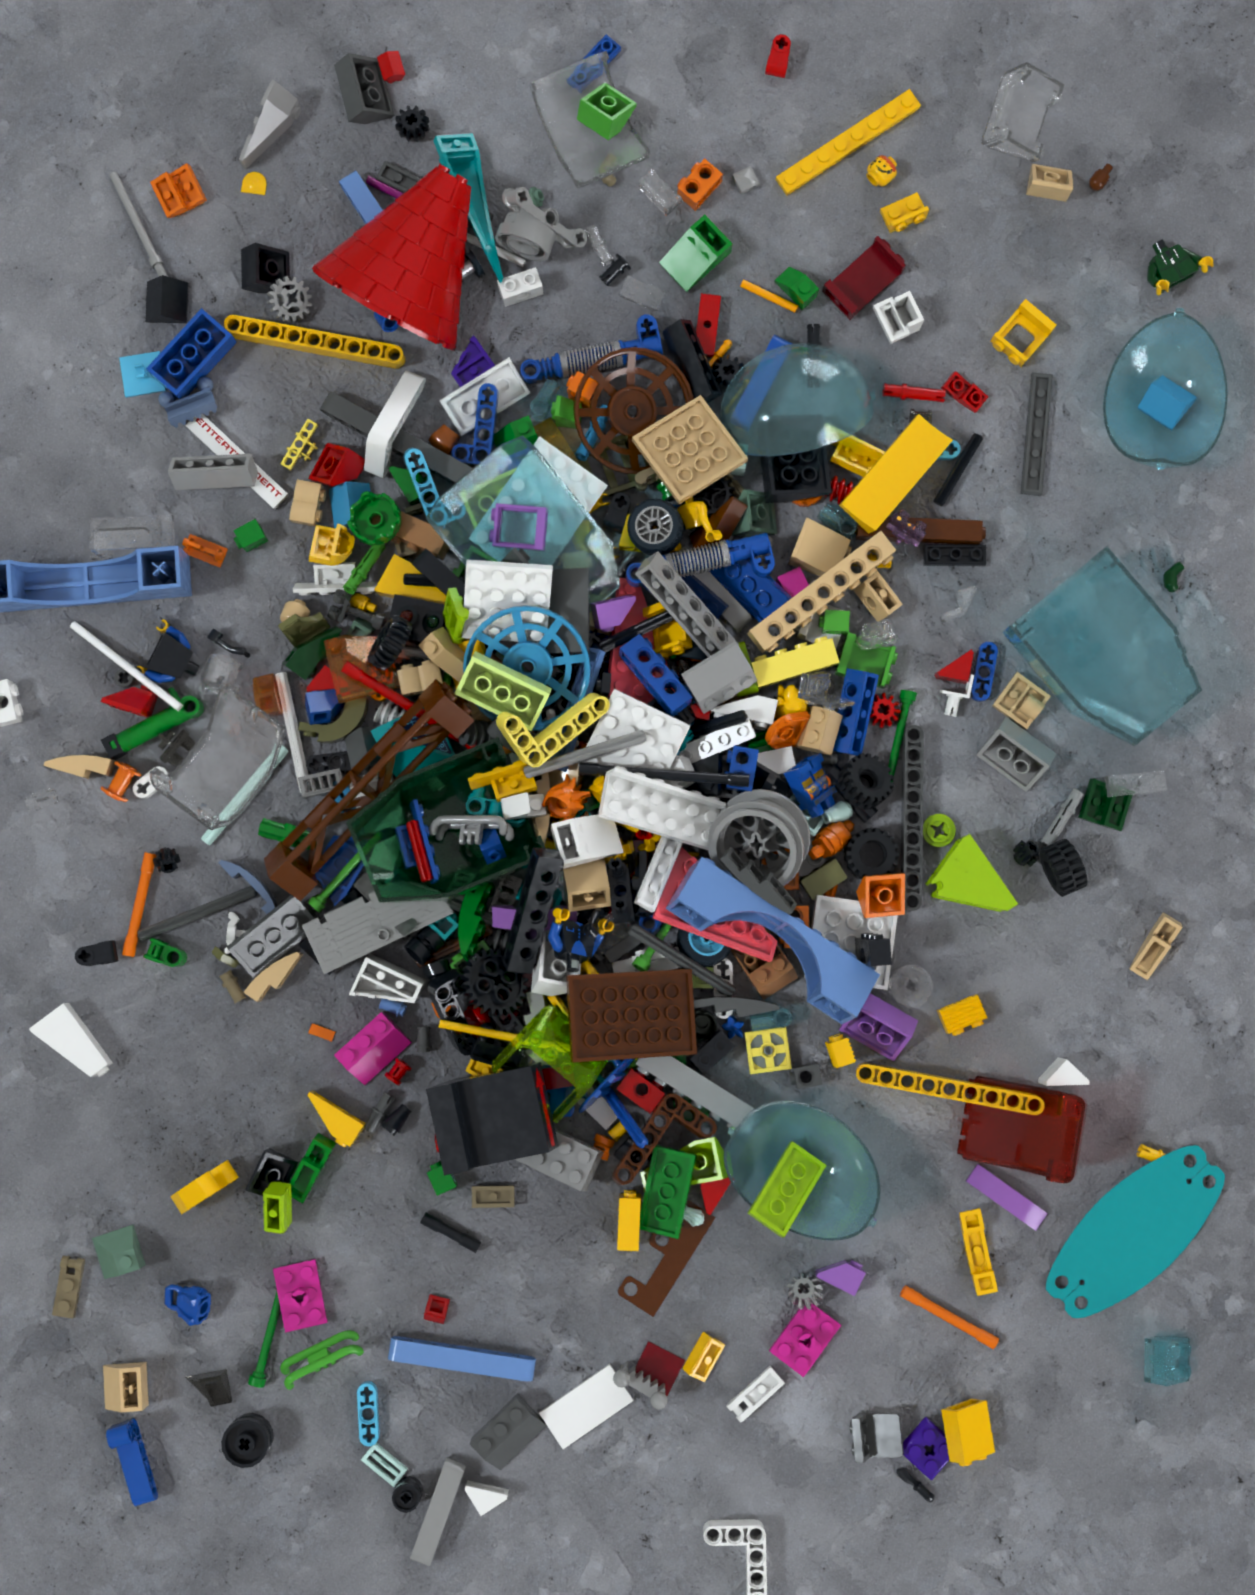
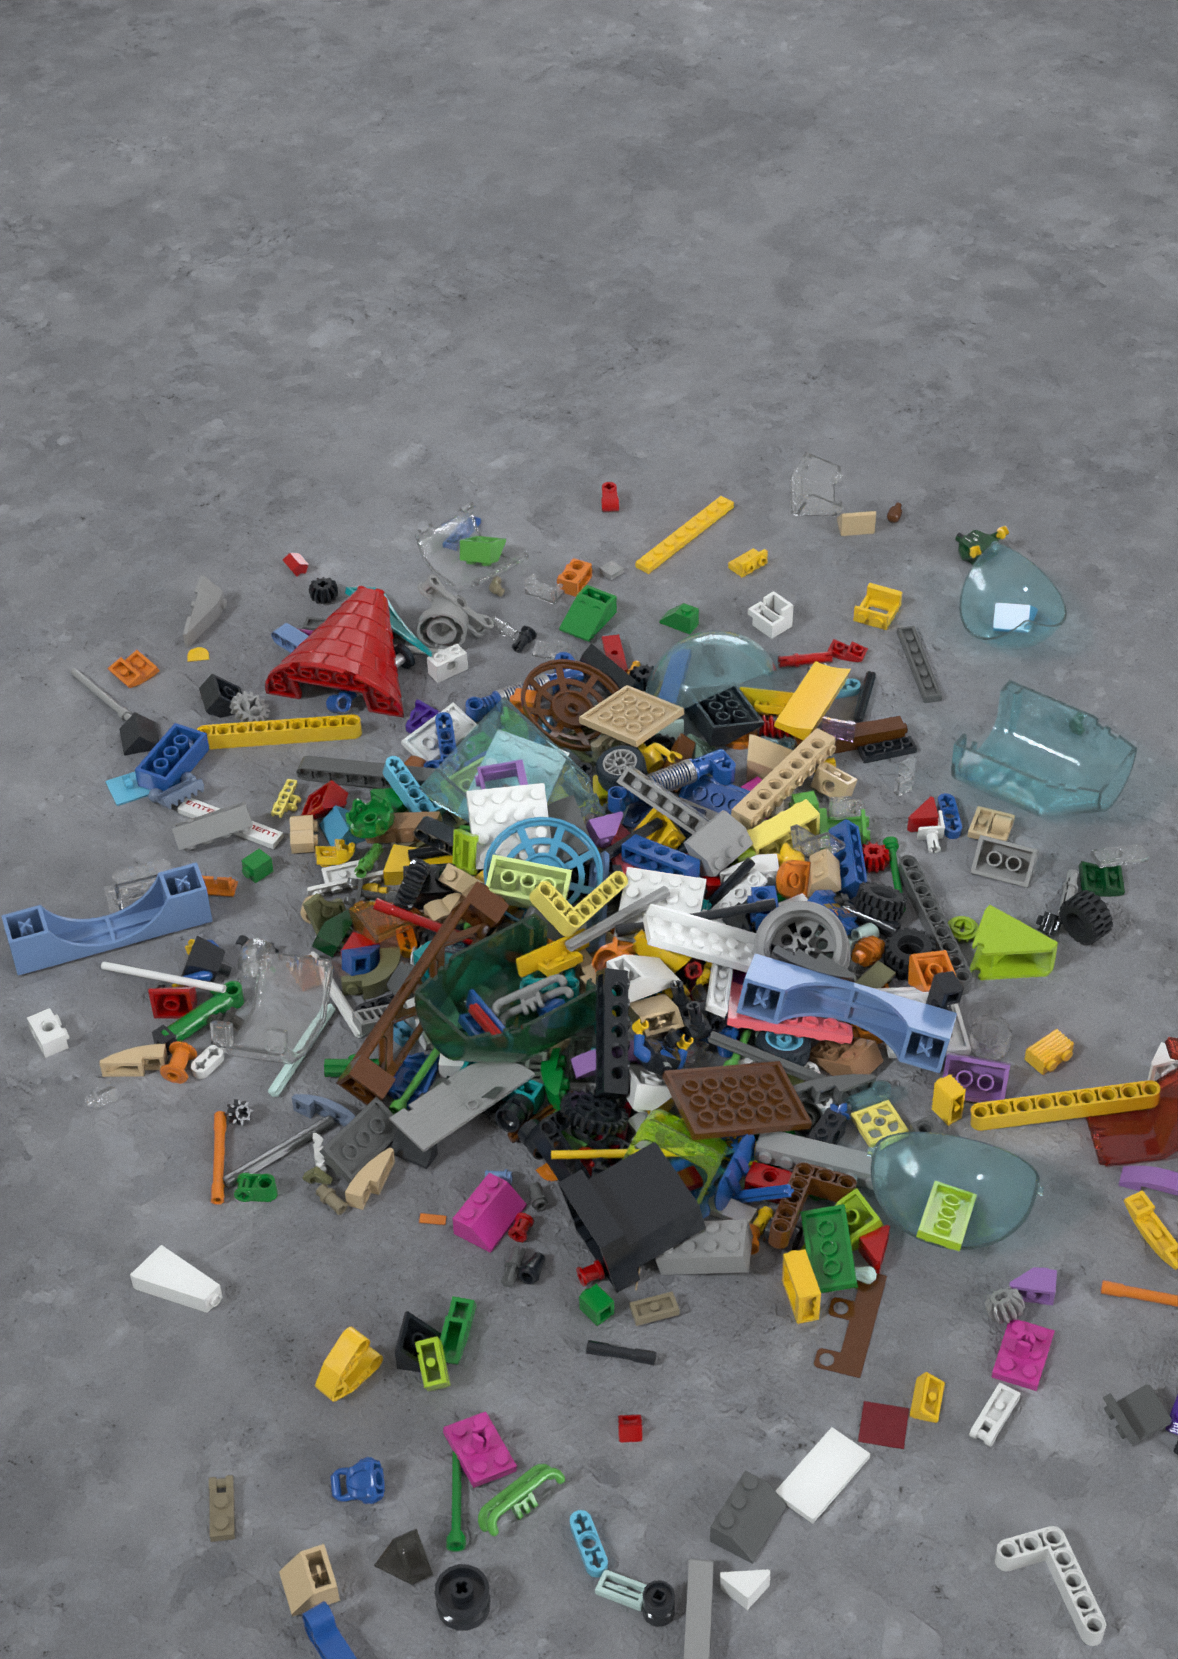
camera: 15 degrees left, 40 degrees down
black piece [75,940,119,966] -> none
sand green slope [92,1225,146,1279] -> none
yellow slope [307,1090,366,1147] -> none
dark grey slope [334,53,395,124] -> none
white wedge [349,953,427,1003] -> none
white beam [364,370,426,478] -> none
medium blue beam [388,1336,536,1381] -> none
white slope [501,792,546,820] -> none
light grey gear [613,1361,668,1410] -> none
light orange bar [740,279,799,313] -> none
dark red panel [822,236,906,320] -> none
yellow head [866,155,897,187] -> none

